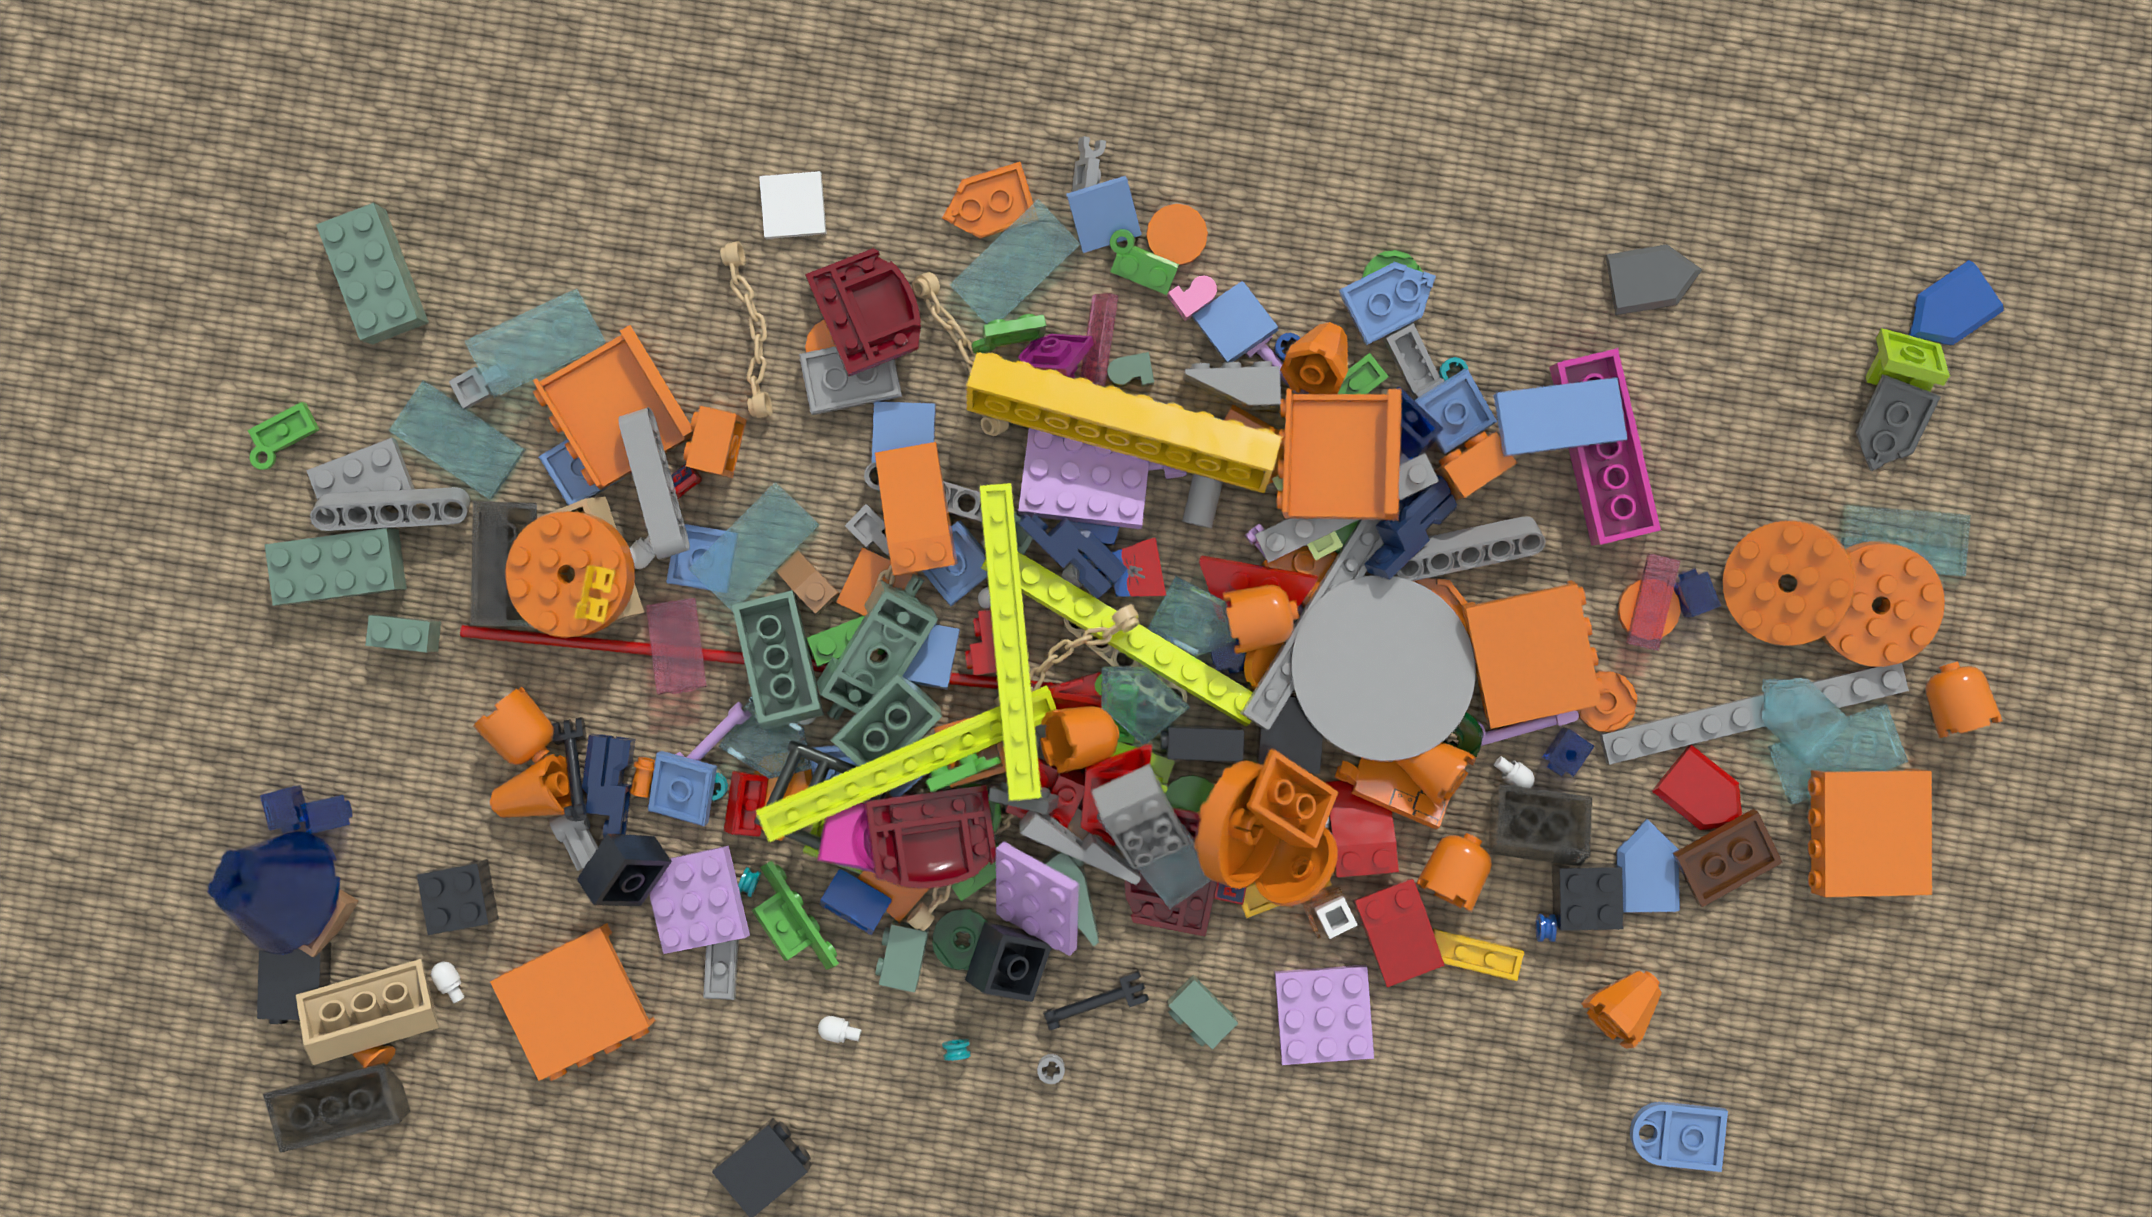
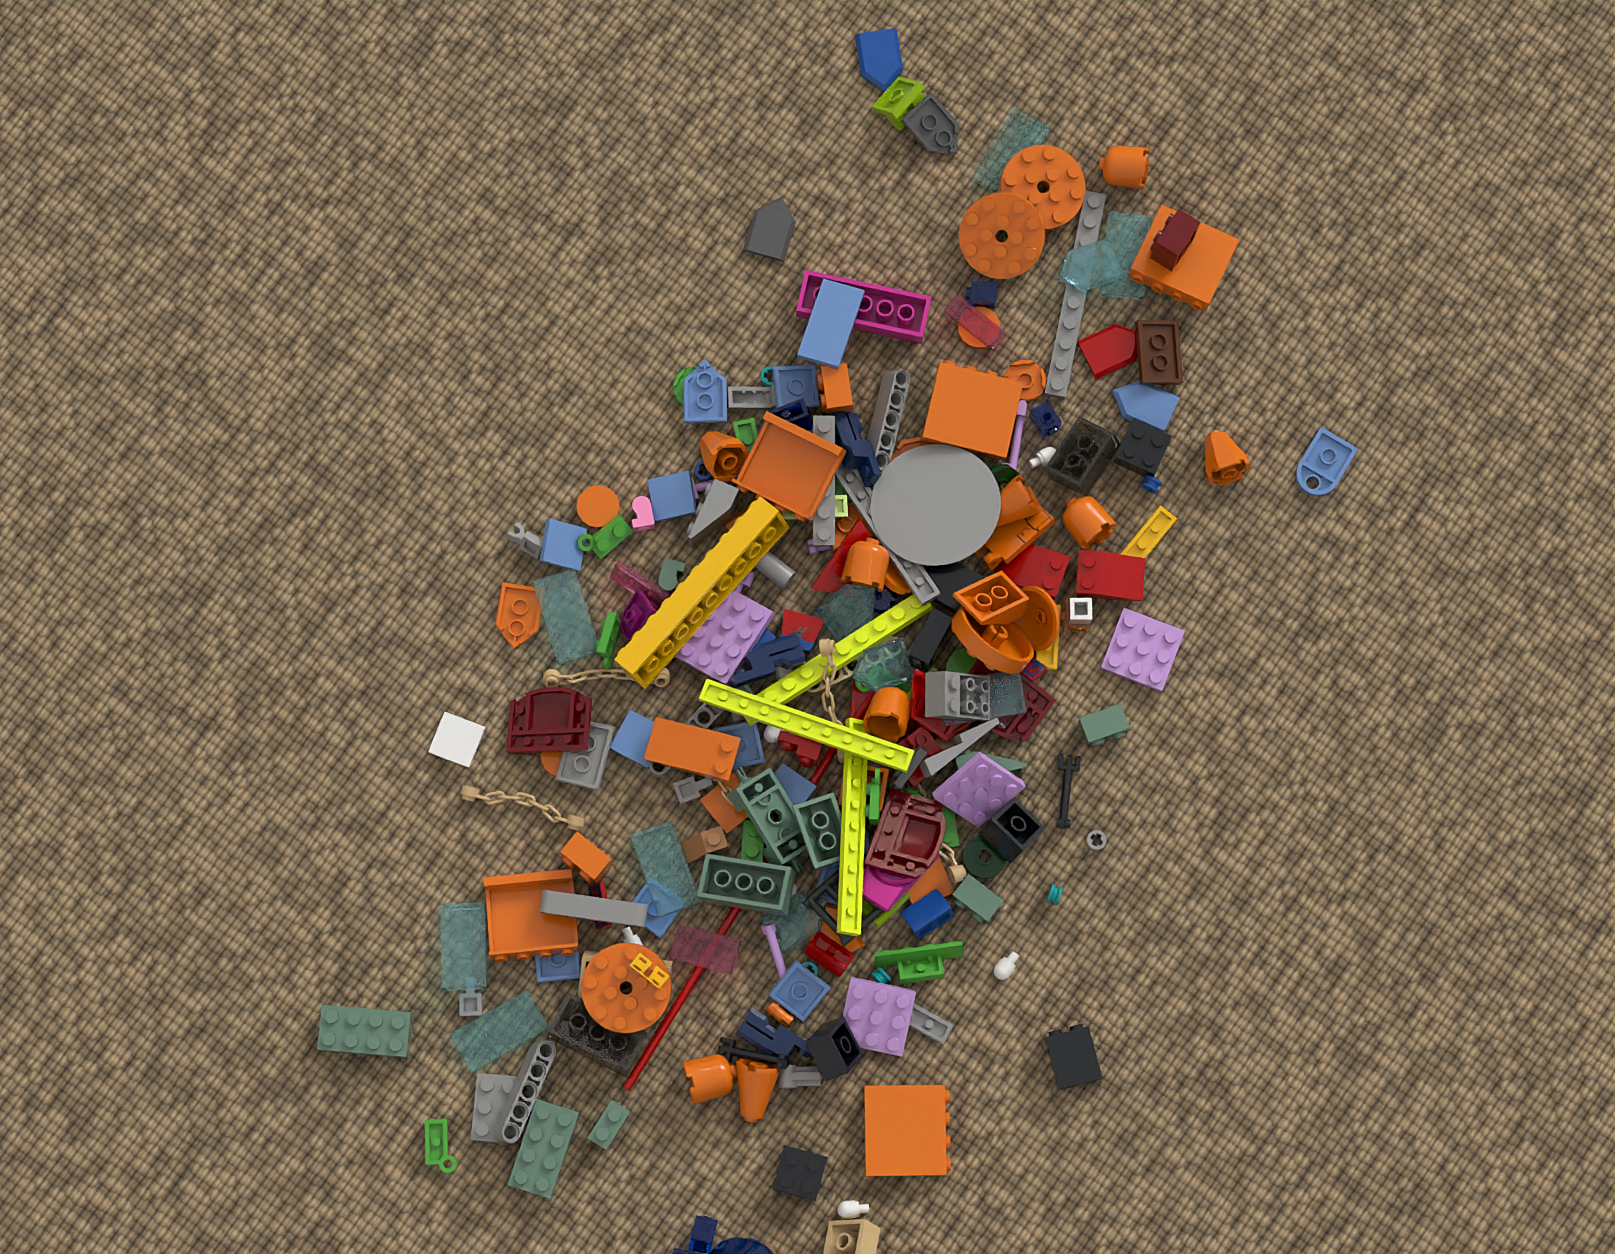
camera: 60 degrees left, 10 degrees down
none -> dark red brick [1150,209,1201,272]

